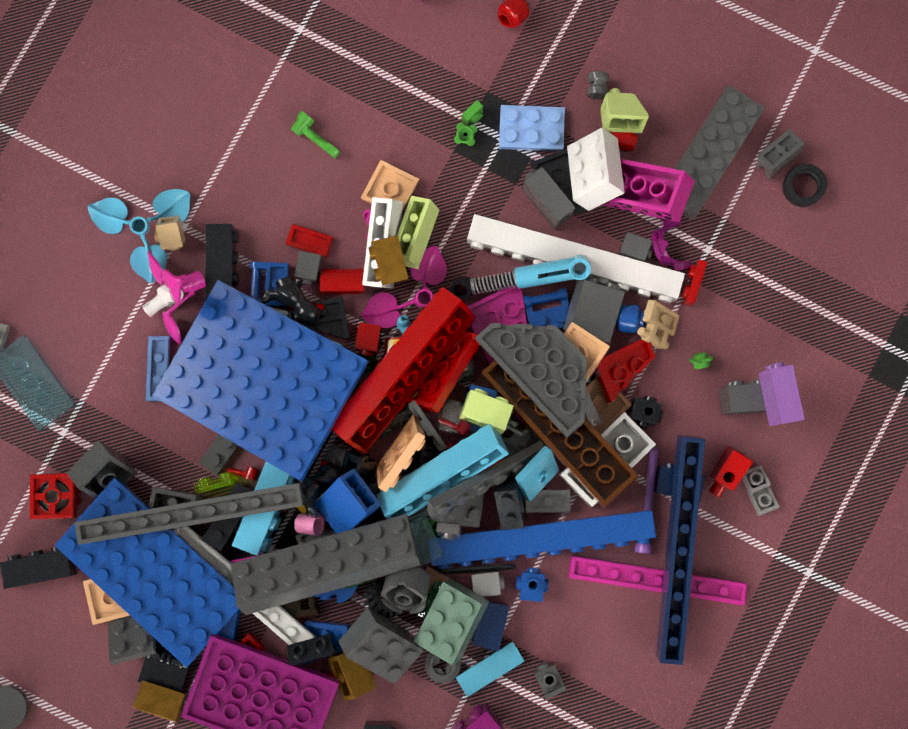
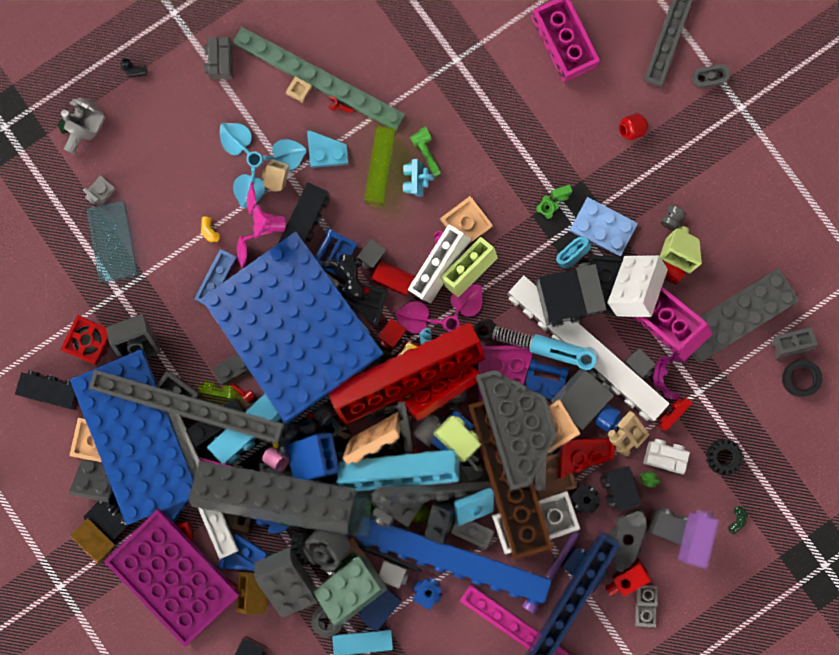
camera: 25 degrees right, 0 degrees up
white arm [142,284,184,317] -> none
red tile [285,224,334,258] -> none
black hinge [287,633,336,666] -> none
pearl gold brick [368,235,408,285] -> none
dark red hand [439,417,471,435] -> none
none -> yellow arm [201,217,220,242]
none -> dark grey brick [204,37,233,80]
none -> sand green plate [232,27,405,132]
none -> tan plate [286,76,312,103]
none -> medium azure wing [307,131,348,168]
none -> red hand [327,97,354,113]
none -> clear neon green brick [364,126,396,207]
none -> medium azure hips [403,159,434,197]
none -> clear neon green plate [412,505,430,524]
none -> black brick [535,270,587,327]
none -> medium azure plate [556,236,591,269]
none -> black brick [600,466,641,511]
none -> dark grey piece [609,509,647,572]
none -> white brick [643,439,690,474]
none -> black tyre [706,440,744,475]
none -> clear green arm [727,506,748,535]

